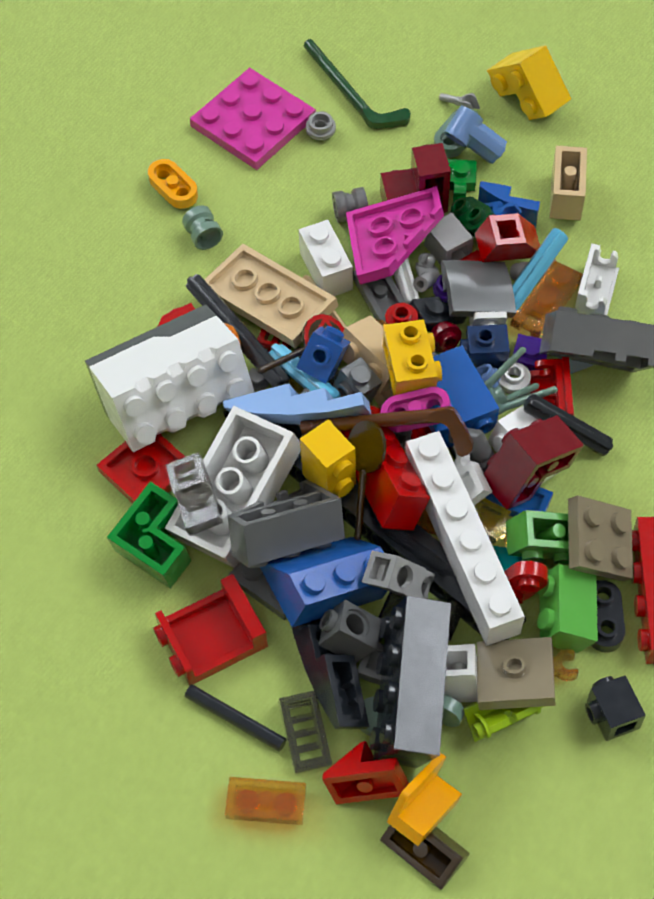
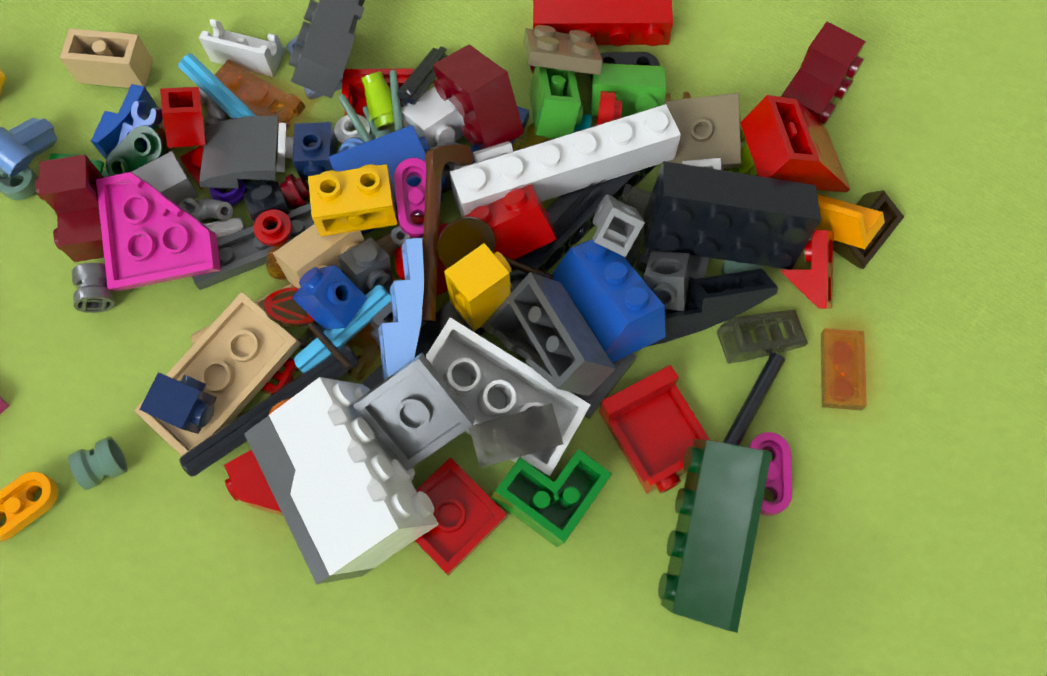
camera: 90 degrees left, 10 degrees up
white brick [298,220,353,296] -> none
dark purple plate [513,334,547,371] -> none
black brick [585,675,646,741] -> none
none -> dark blue brick [139,372,217,434]
none -> plate [353,353,476,471]
none -> lime cone [361,71,402,129]
none -> dark green slope [658,439,772,633]
none -> red slope [740,95,850,193]
none -> dark pink plate [748,432,792,516]
none -> dark red brick [781,21,866,125]

